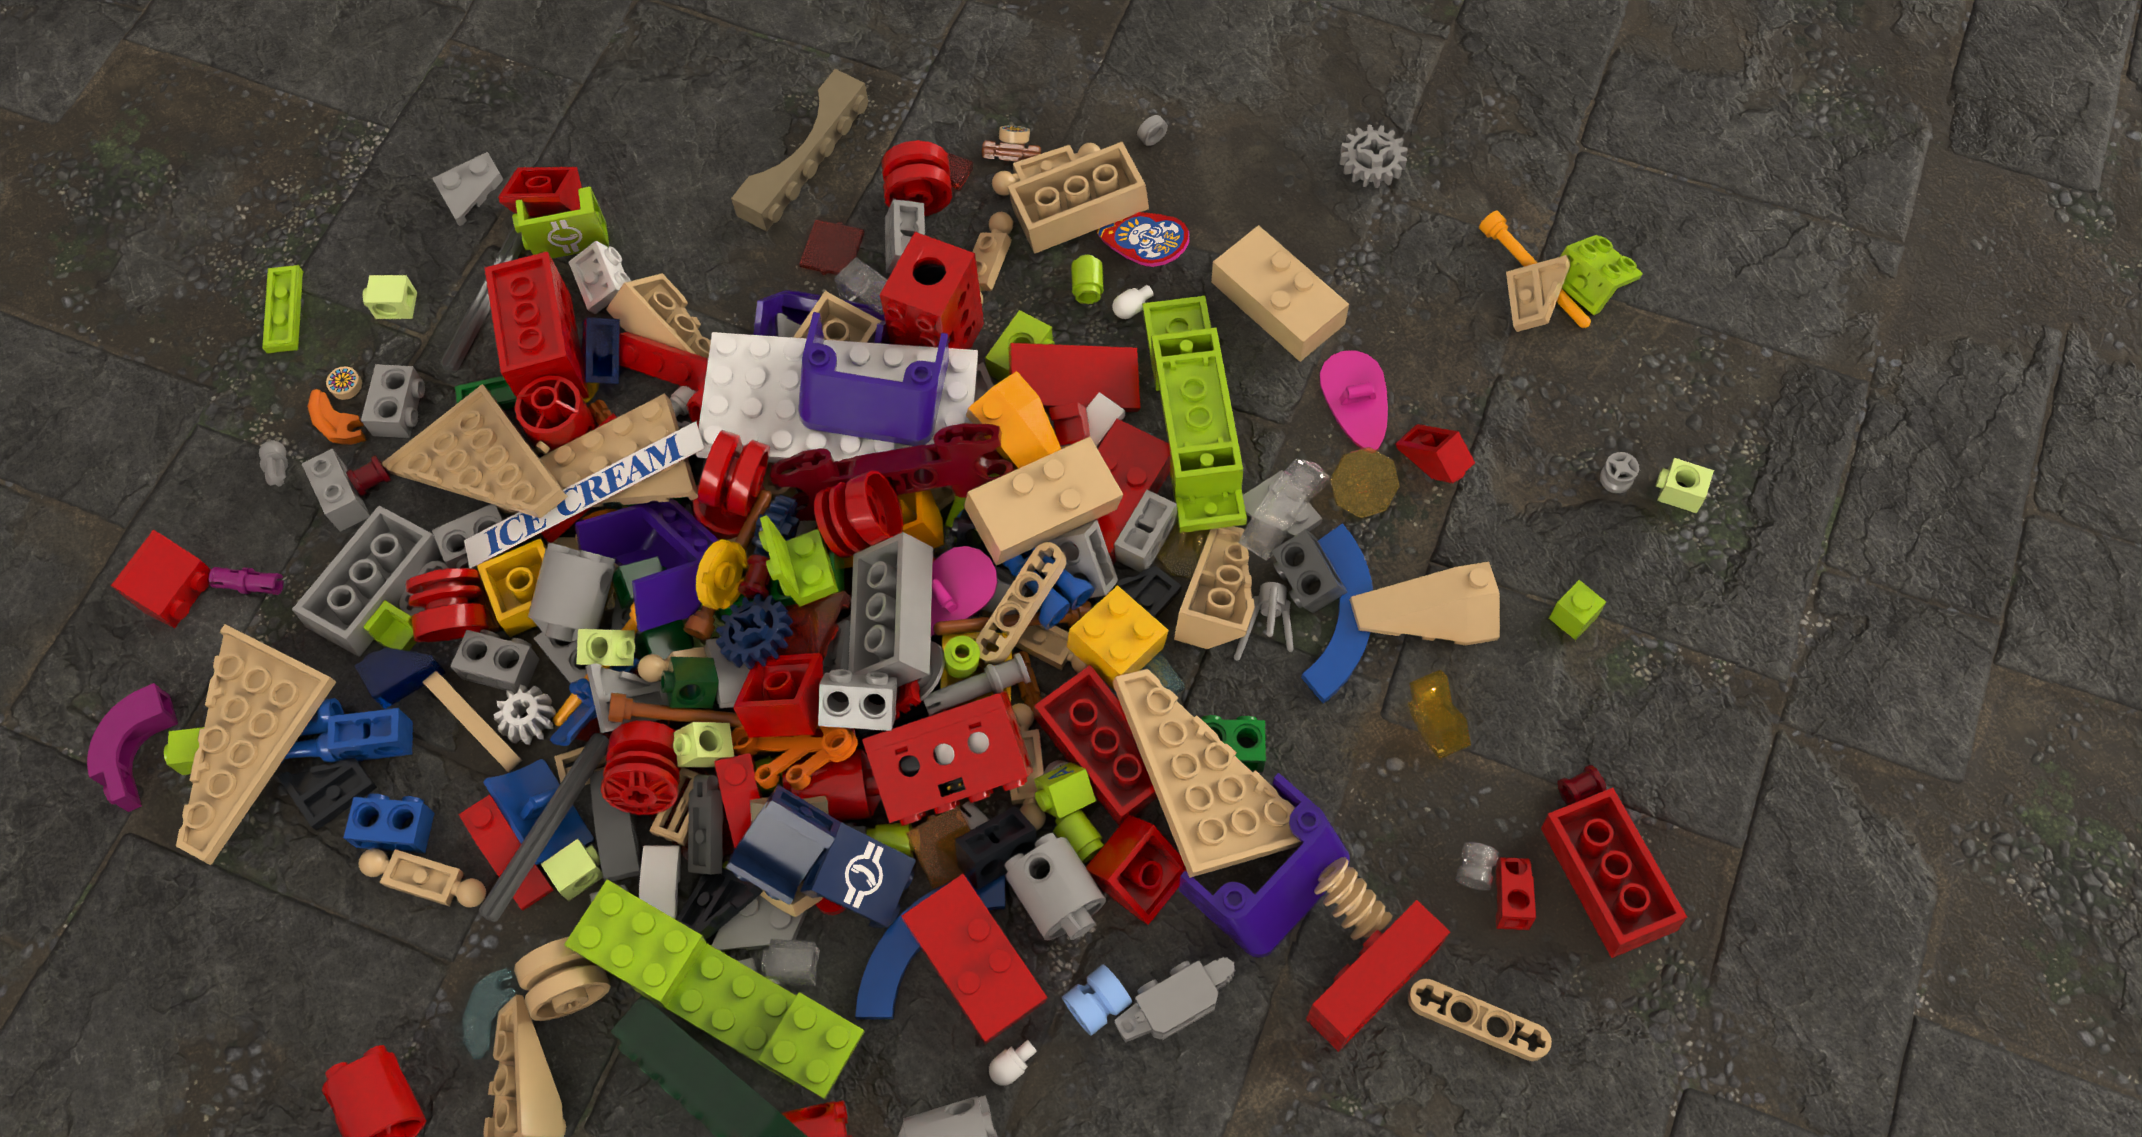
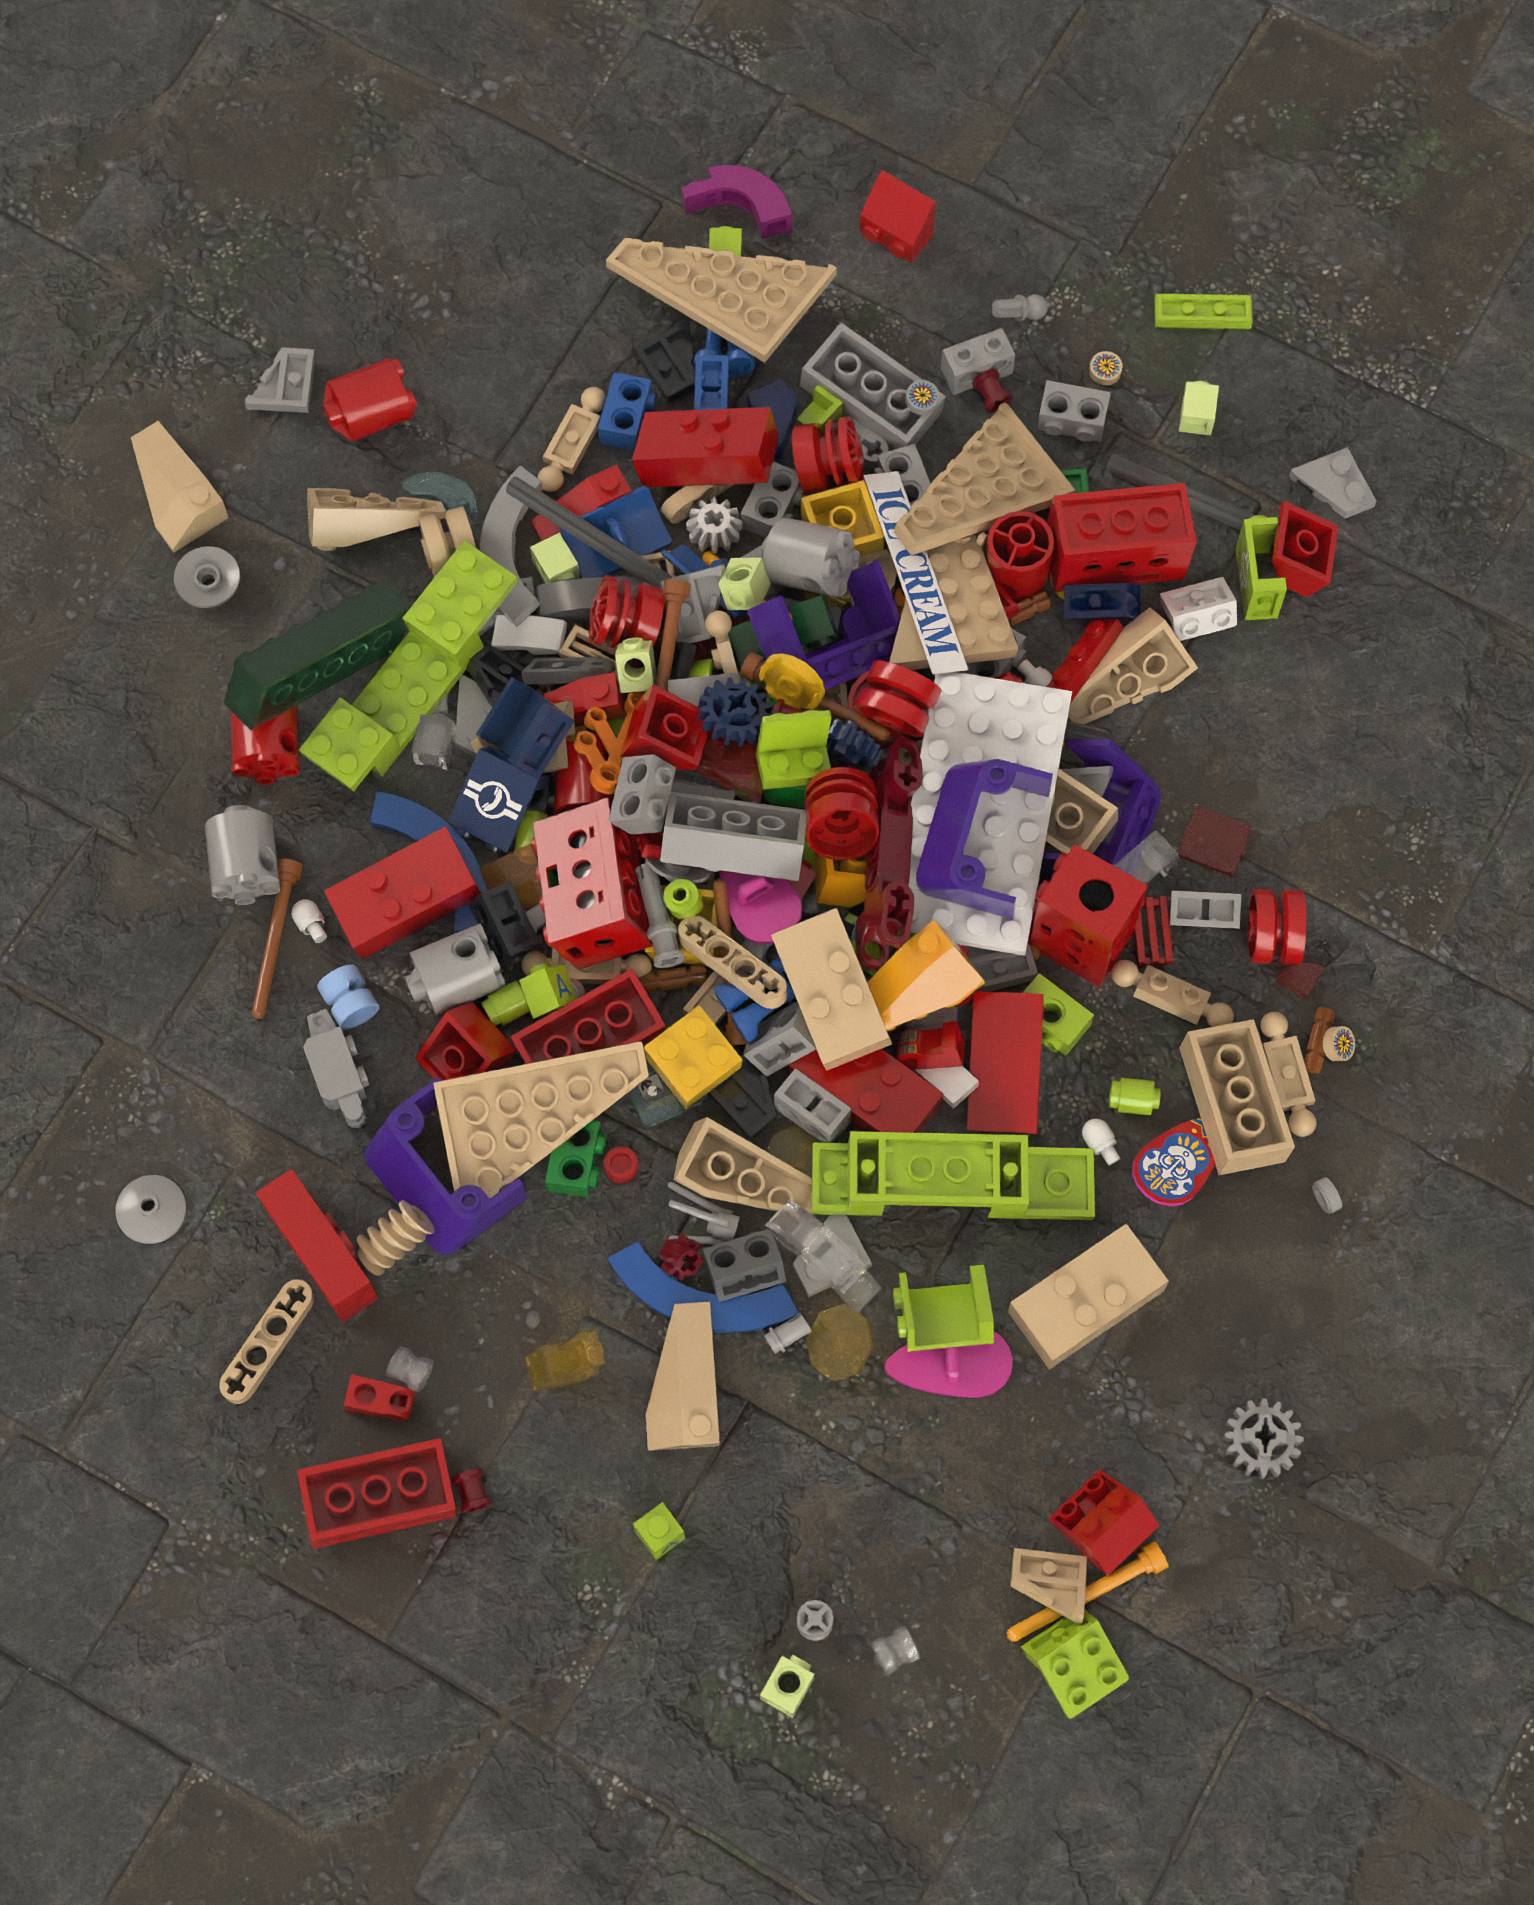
camera: 95 degrees right, 5 degrees up
magenta pin [209,567,284,595] -> none
orange piece [307,389,366,445] -> none
dark green brick [661,657,719,708] -> none
dark tan arch [731,69,869,232] -> none
red slope [1395,424,1475,483] -> none
none -> dark orange piece [252,859,303,1019]
none -> light grey tile [480,466,543,627]
none -> red tile [603,1146,639,1183]
none -> red brick [632,407,779,487]
none -> dark red gear [658,1233,704,1281]
none -> light grey pin [764,1313,812,1354]
none -> clear wheel [871,1626,920,1675]
none -> lime panel [893,1265,994,1352]
none -> tile [905,380,939,415]
none -> red slope [1048,1469,1160,1575]

